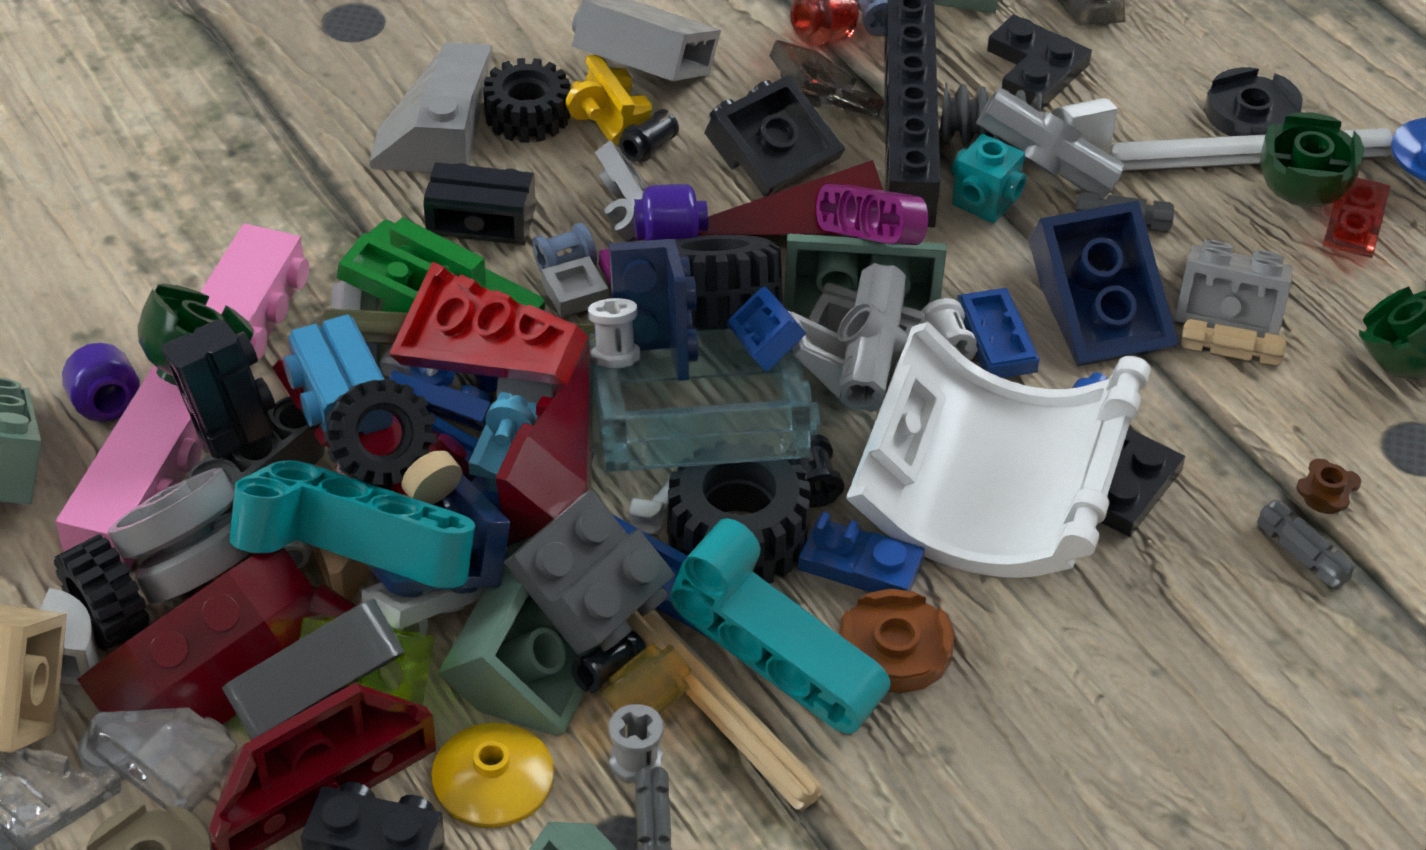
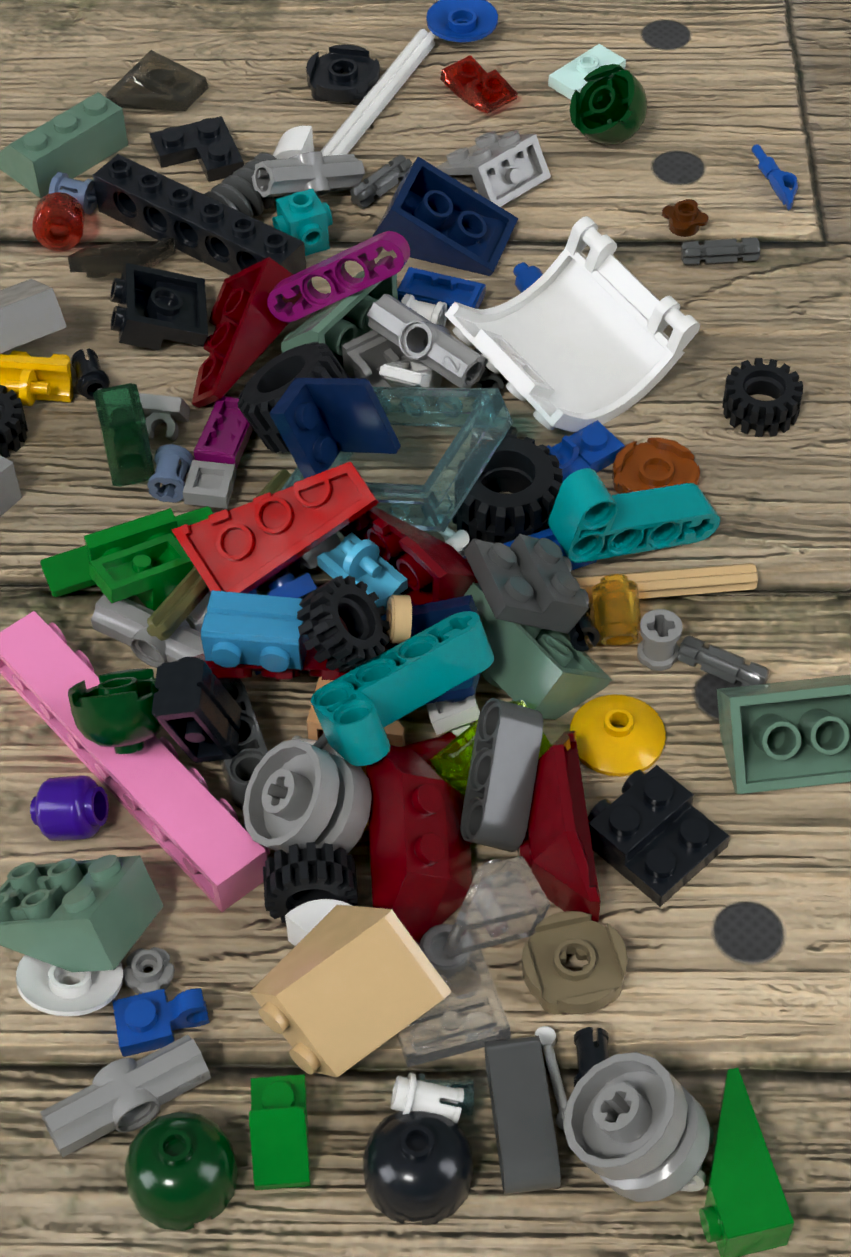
camera: 55 degrees left, 5 degrees up
black brick [423,162,536,245] -> none
white bush [588,298,640,368] -> none
dark purple head [634,184,709,241] -> none
blue plate [726,286,807,372] -> none
tan axle [1181,318,1286,366] -> none
dark green cylinder [1260,112,1365,207] -> none
none -> clear green brick [93,383,155,487]
none -> black tyre [722,358,803,437]

